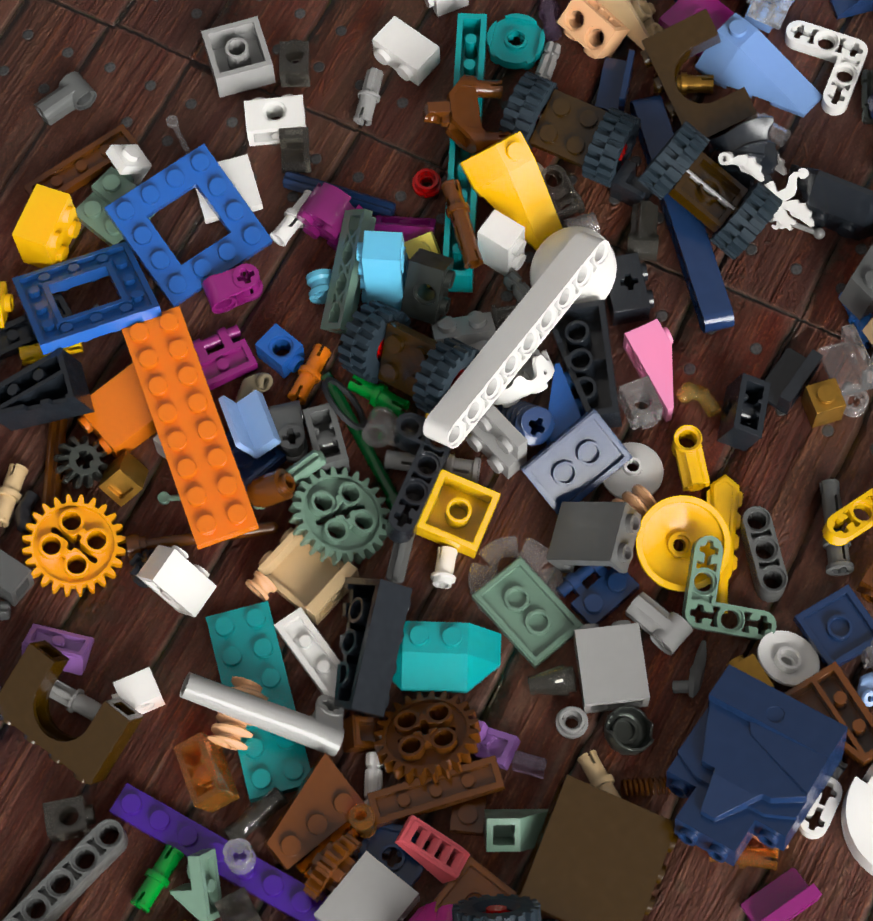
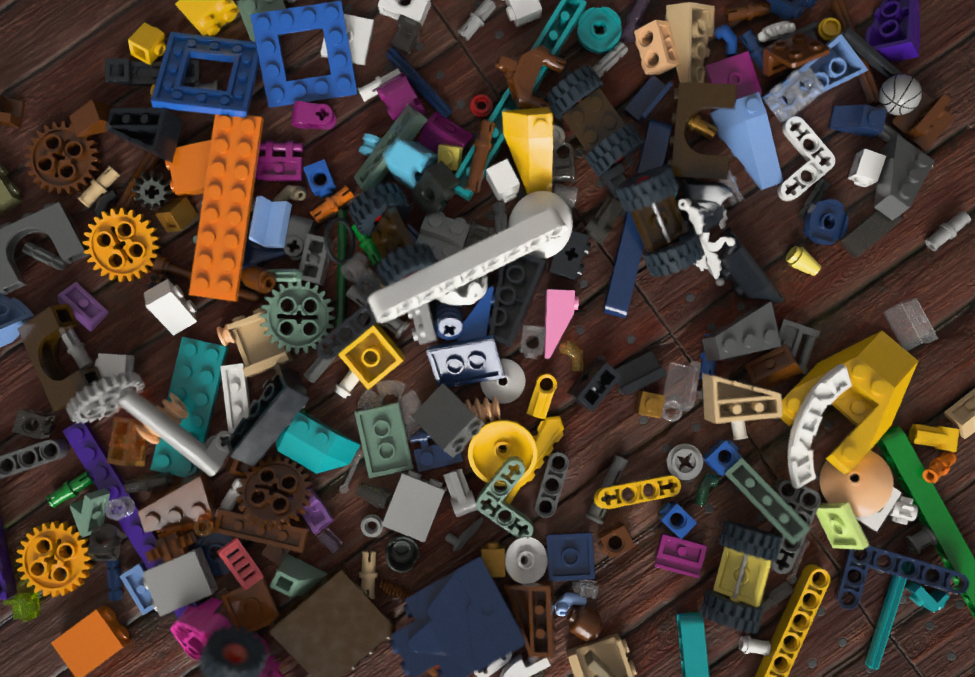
camera: 25 degrees right, 20 degrees up
none -> light grey gear [66,371,145,424]
none -> clear hinge [339,449,364,494]

